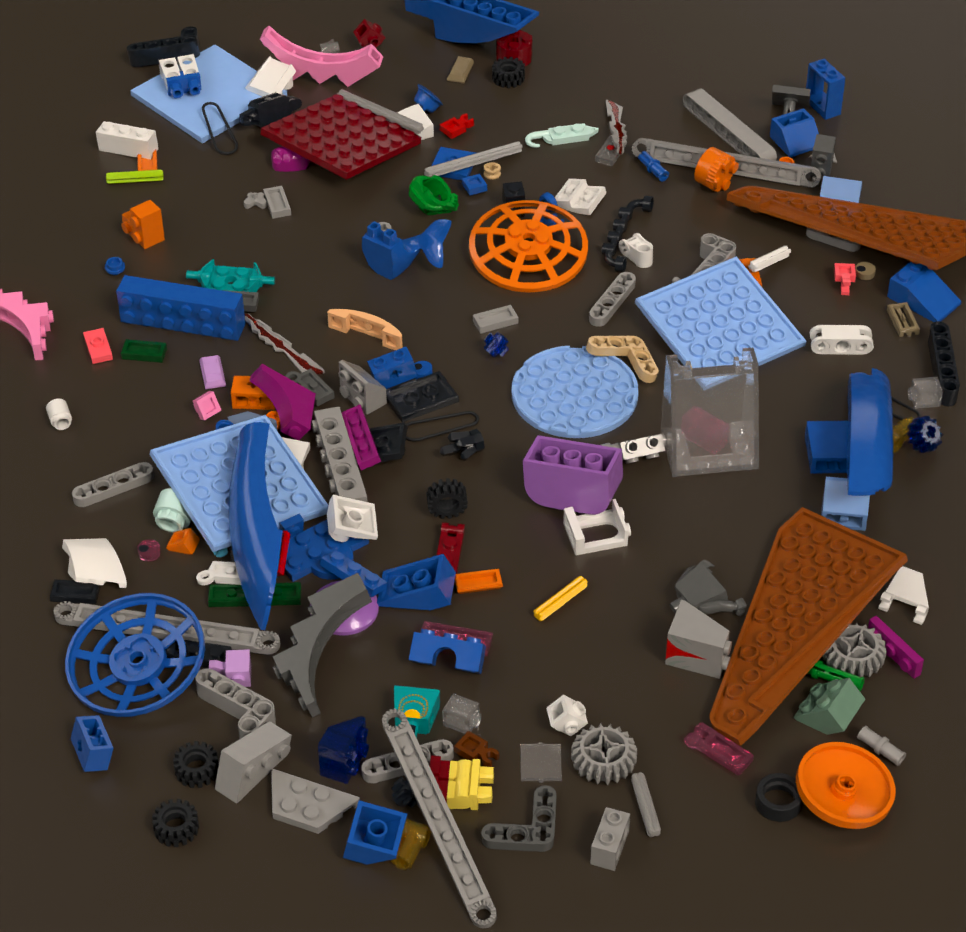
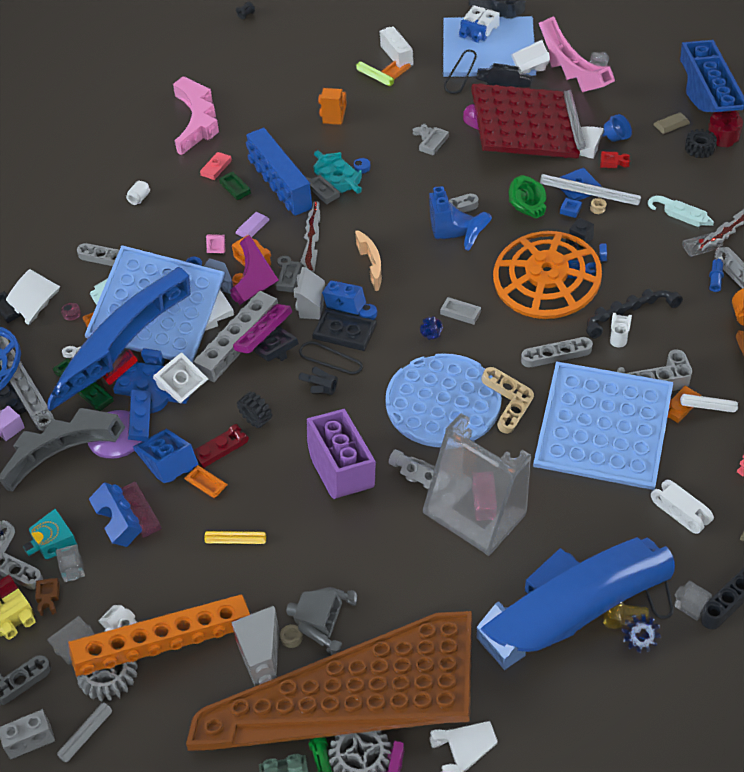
camera: 50 degrees right, 5 degrees up
blue plate [105,257,125,275] -> none
dark red brick [353,19,386,48] -> none
white slope [555,179,606,215] -> none
white panel [563,499,631,555] -> none
clear pink plate [684,722,754,776] -> none
none -> orange brick [68,594,250,677]
none -> blue tile [354,158,370,173]

